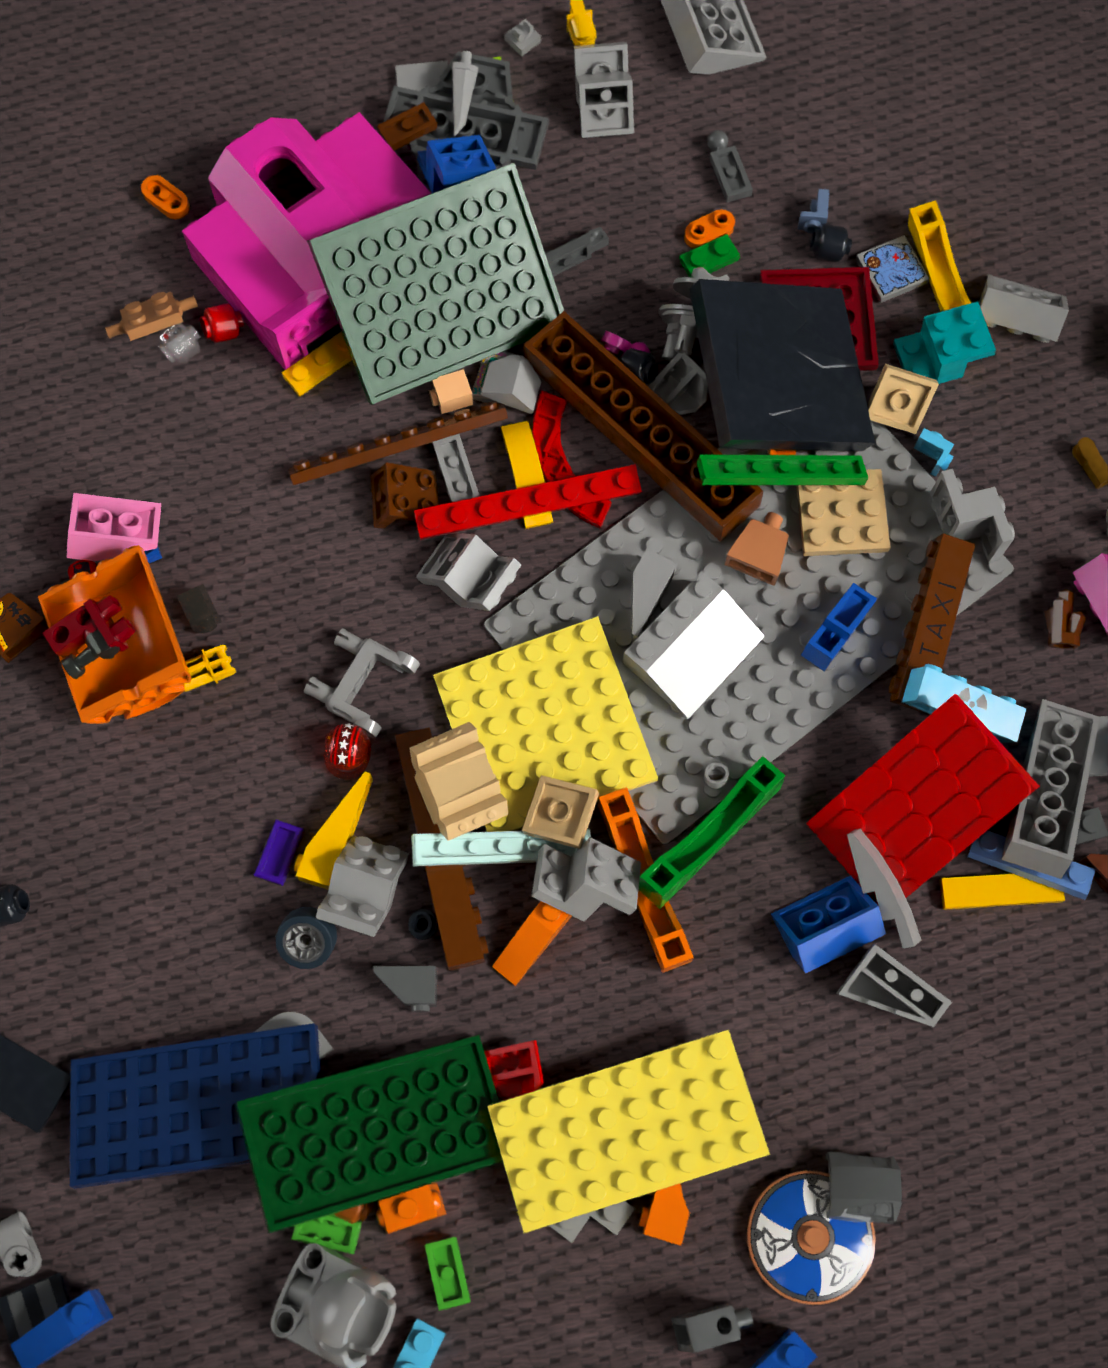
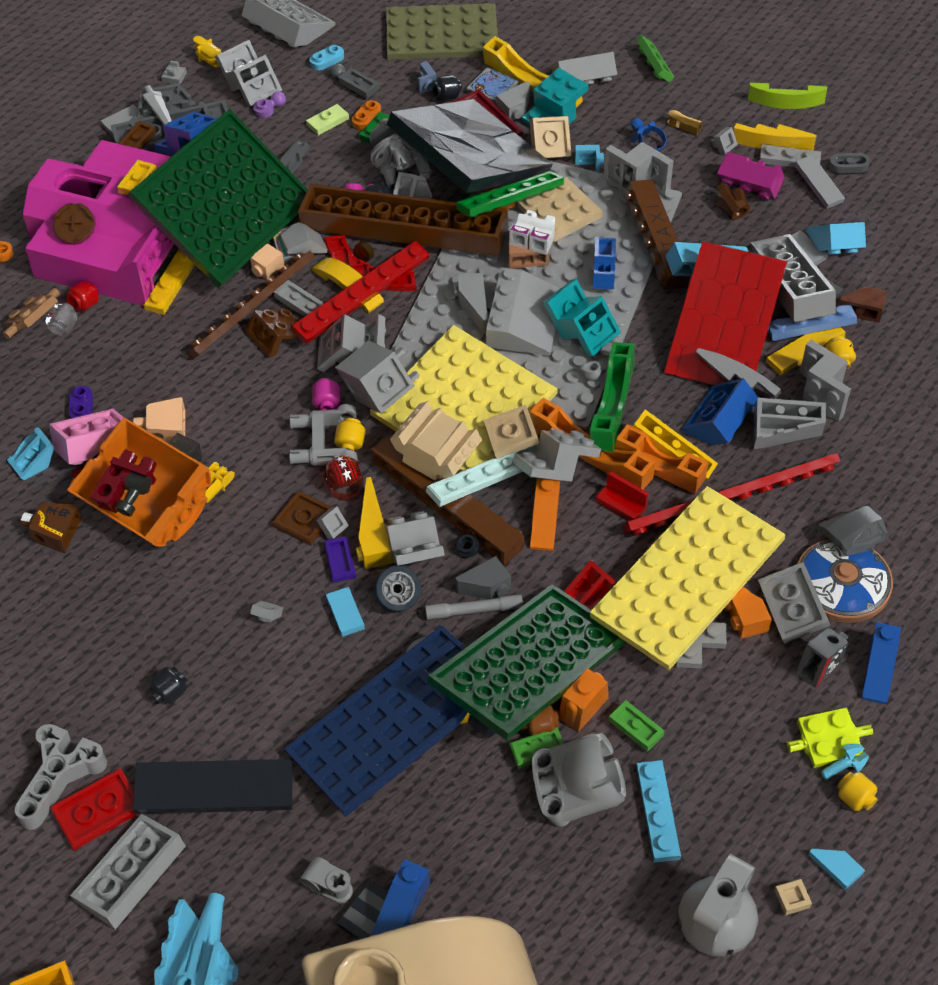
camera: 30 degrees left, 20 degrees down
none -> medium azure slope [7,427,54,480]
none -> reddish brown tile [53,203,96,245]
none -> dark purple plate [69,386,94,419]
none -> yellow plate [117,160,157,195]
none -> light nougat torso [133,397,185,444]
none -> light grey plate [250,601,283,622]
none -> medium lavender plate [254,91,286,118]
none -> reddish brown tile [272,490,332,546]
none -> yellowish green plate [306,104,349,135]
none -> medium azure plate [310,45,344,70]
none -> dark pink head [312,378,341,410]
none -> light grey plate [317,506,349,539]
none -> medium azure tile [326,587,365,637]
none -> yellow head [334,418,365,451]
none -> light grey container [335,340,419,414]
none -> dark brown tile [354,241,374,262]
none -> olive plate [386,3,498,60]
none -> light grey piece [425,594,523,620]
none -> light grey slope [496,81,530,121]
none -> white hips [509,210,555,255]
none -> teal bracket [543,279,621,356]
none -> red panel [596,471,649,521]
none -> orange arch [615,424,708,494]
none -> red plate [622,453,841,536]
none -> blue piece [630,118,667,152]
none -> yellow slope [632,410,718,480]
none -> light grey plate [758,562,830,644]
none -> light grey bracket [800,340,851,422]
none -> yellow head [825,336,856,369]

